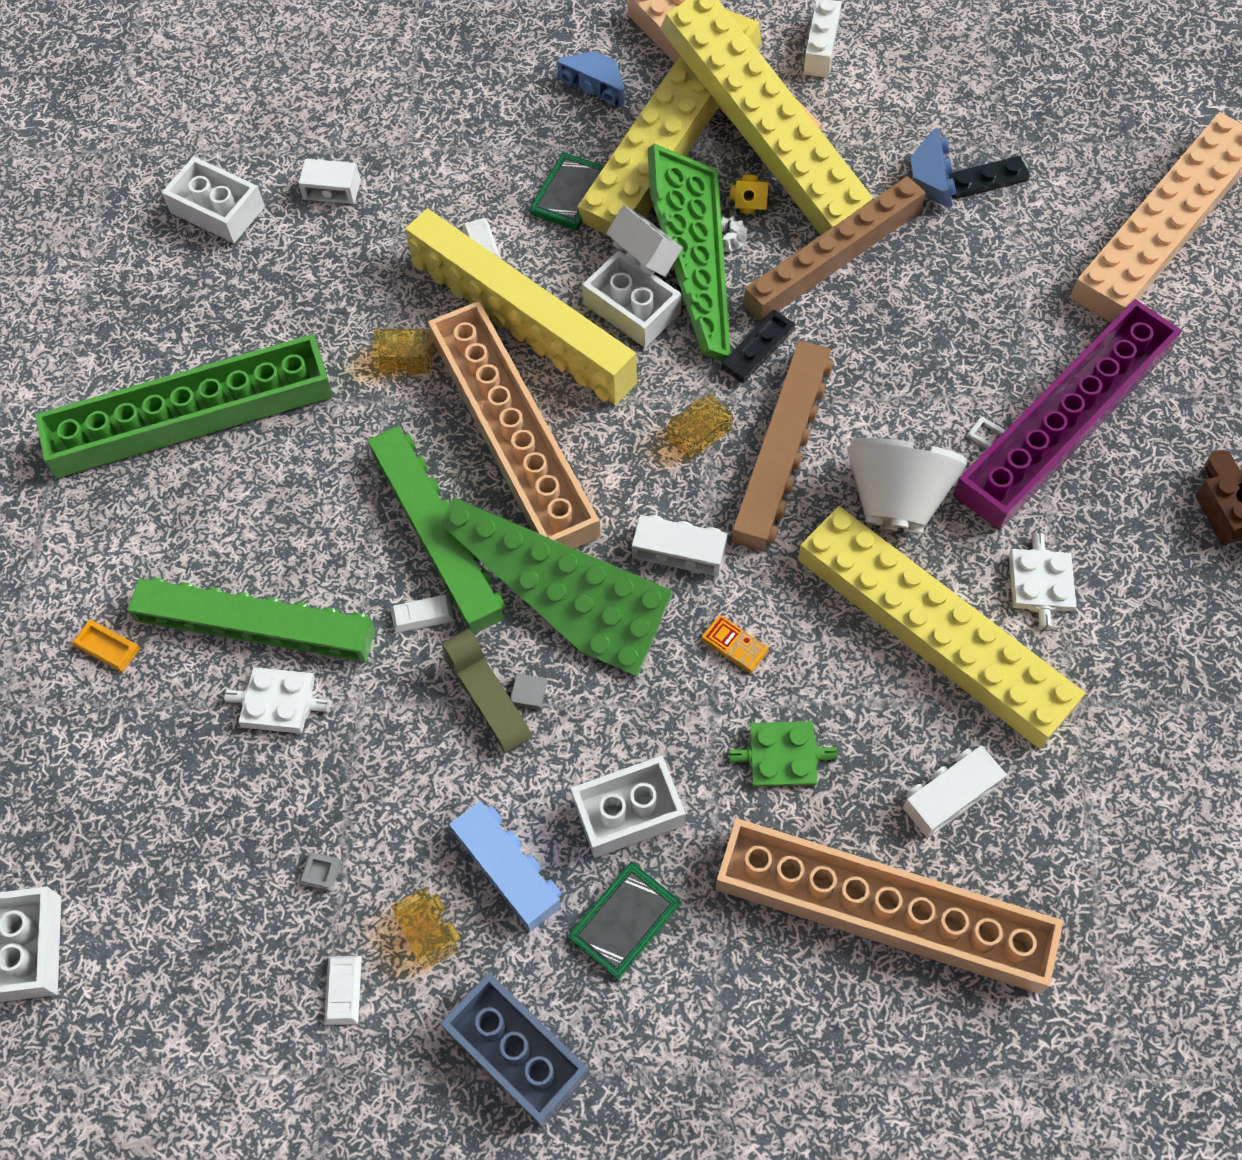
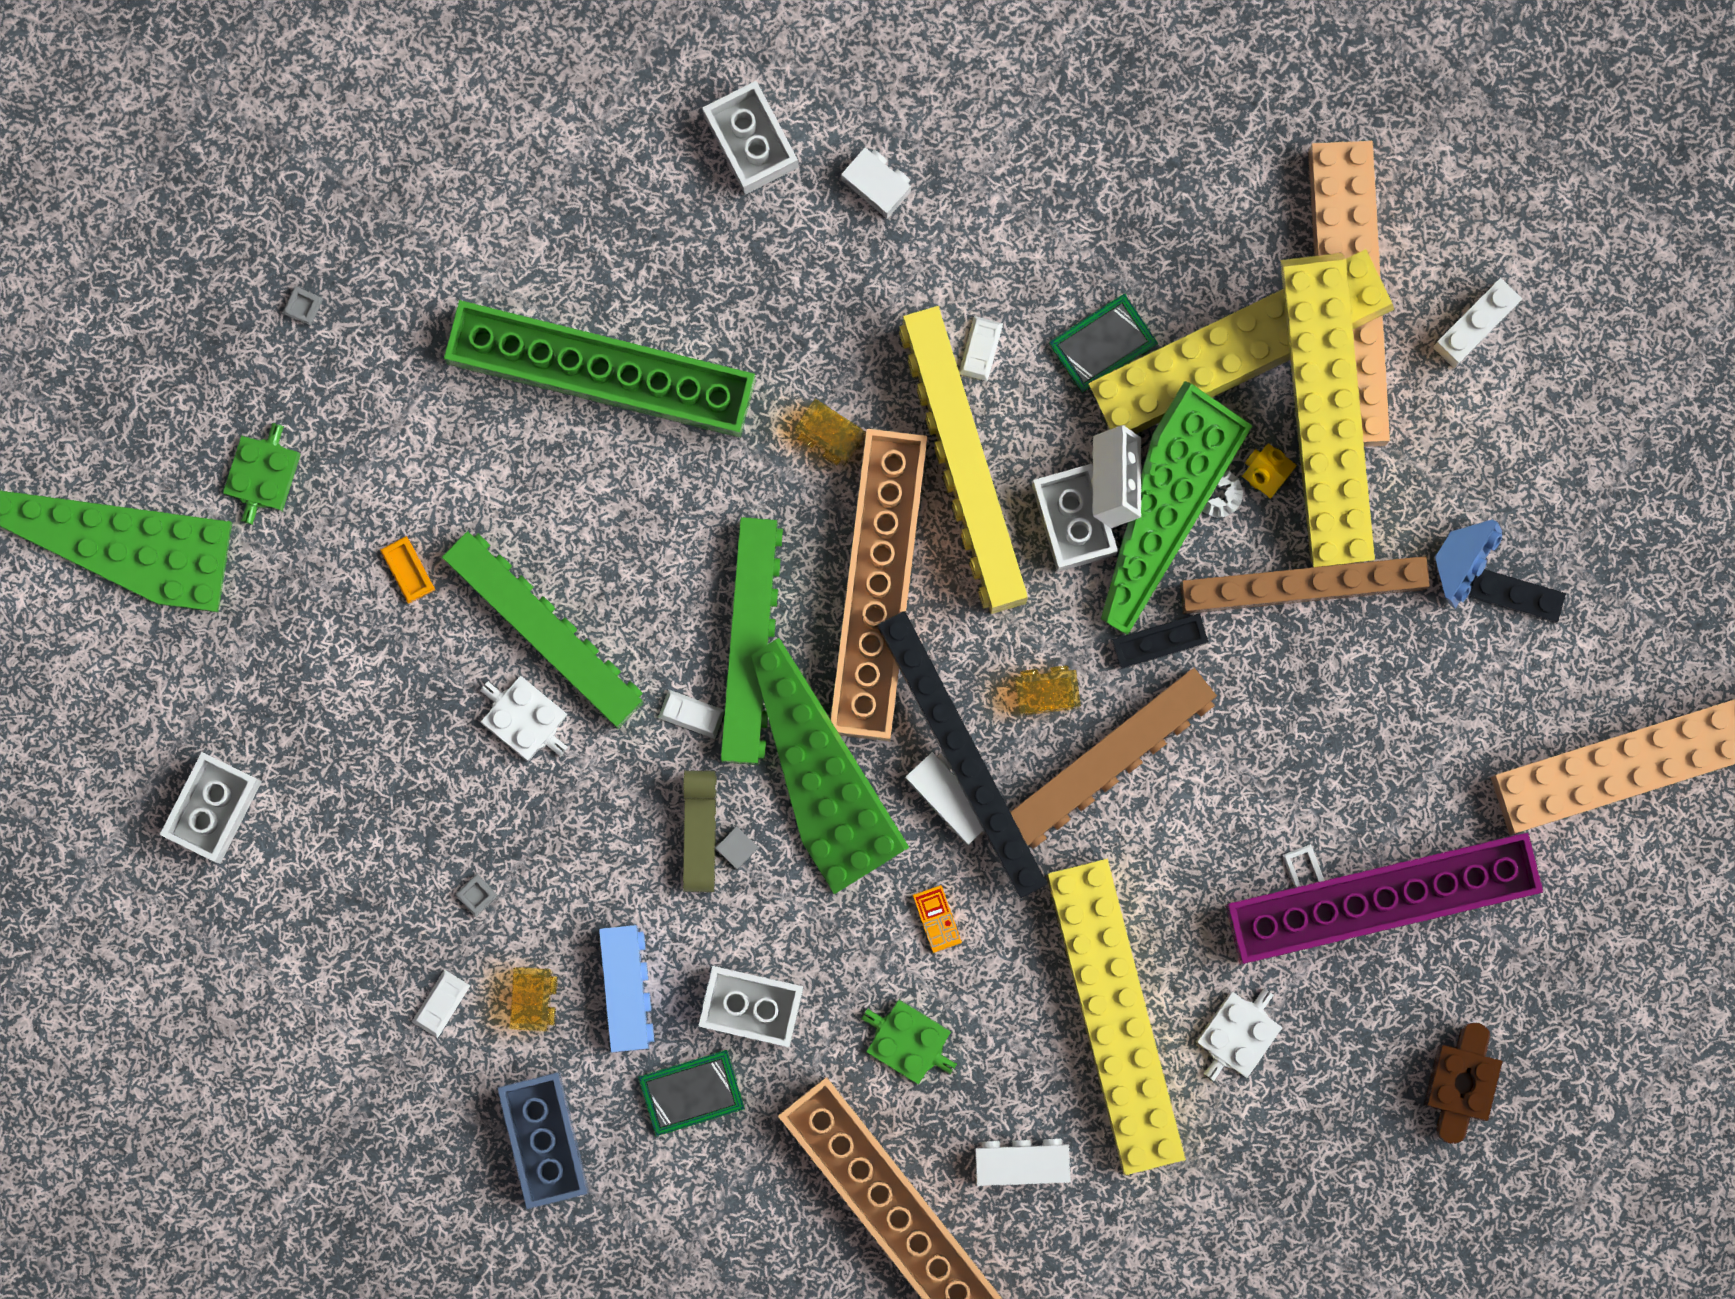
camera: 30 degrees right, 20 degrees up
medium blue slope [557,51,625,107] -> none
white cone [847,438,967,533] -> none
none -> black plate [877,611,1048,899]

